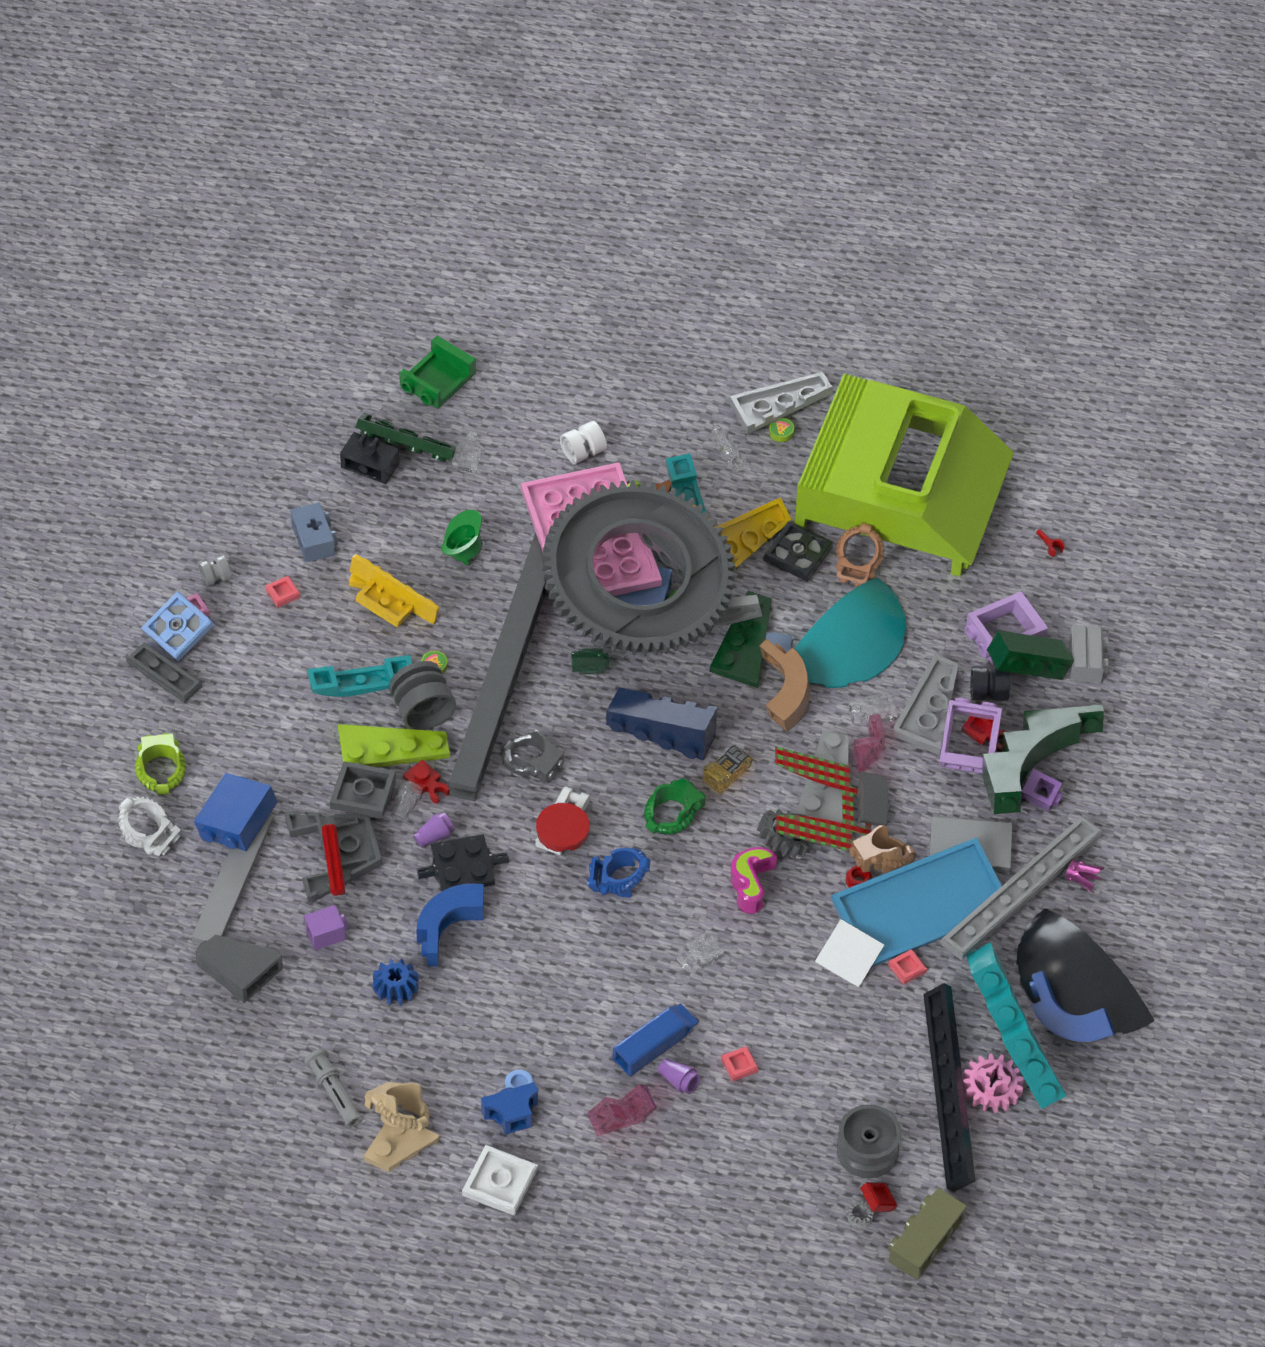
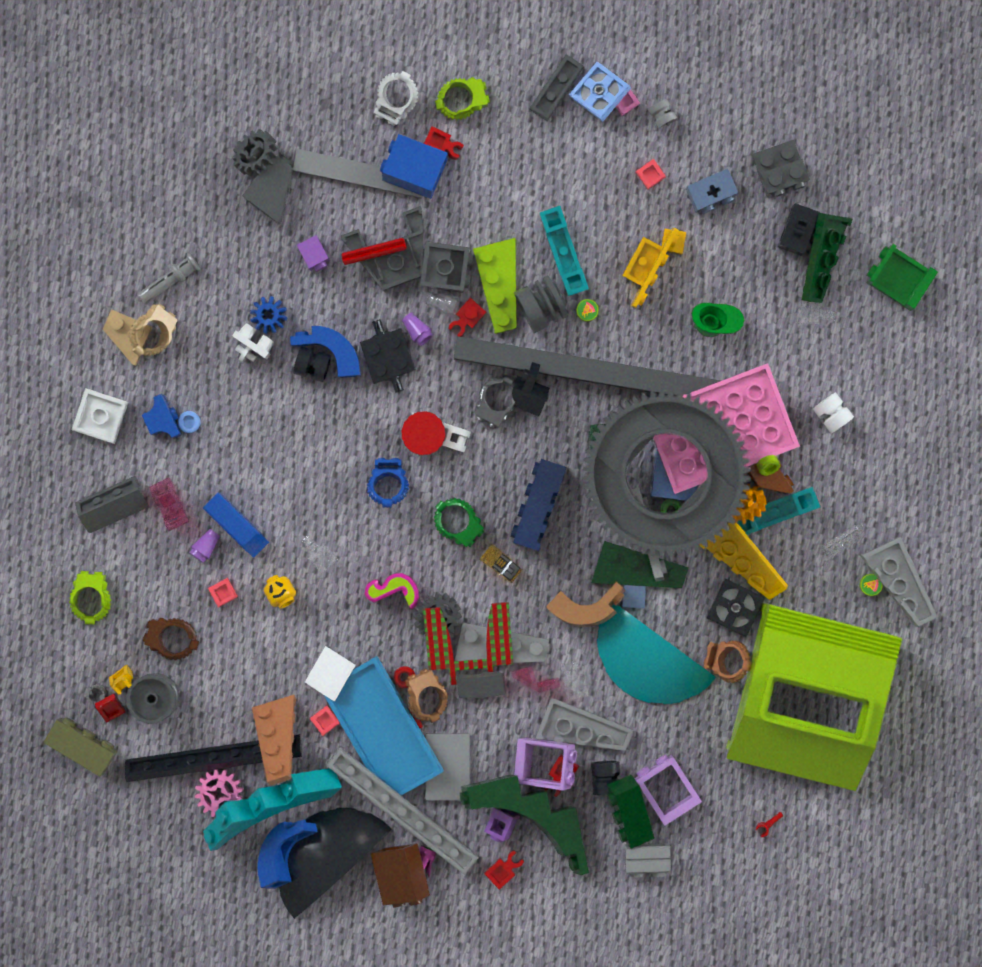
camera: 90 degrees right, 35 degrees up
none -> lime piece [69,571,111,625]
none -> dark grey panel [75,476,149,533]
none -> yellow plate [109,665,133,695]
none -> reddish brown piece [143,618,199,660]
none -> dark grey gear [232,129,278,177]
none -> white hips [232,323,274,363]
none -> nougat wing [252,695,296,786]
none -> yellow head [263,575,296,609]
none -> black wheel [293,347,331,382]
none -> reddish brown brick [370,843,430,908]
none -> red plate [424,126,464,160]
none -> red plate [484,850,524,890]
none -> black brick [512,362,550,416]
none -> dark grey plate [752,140,810,198]

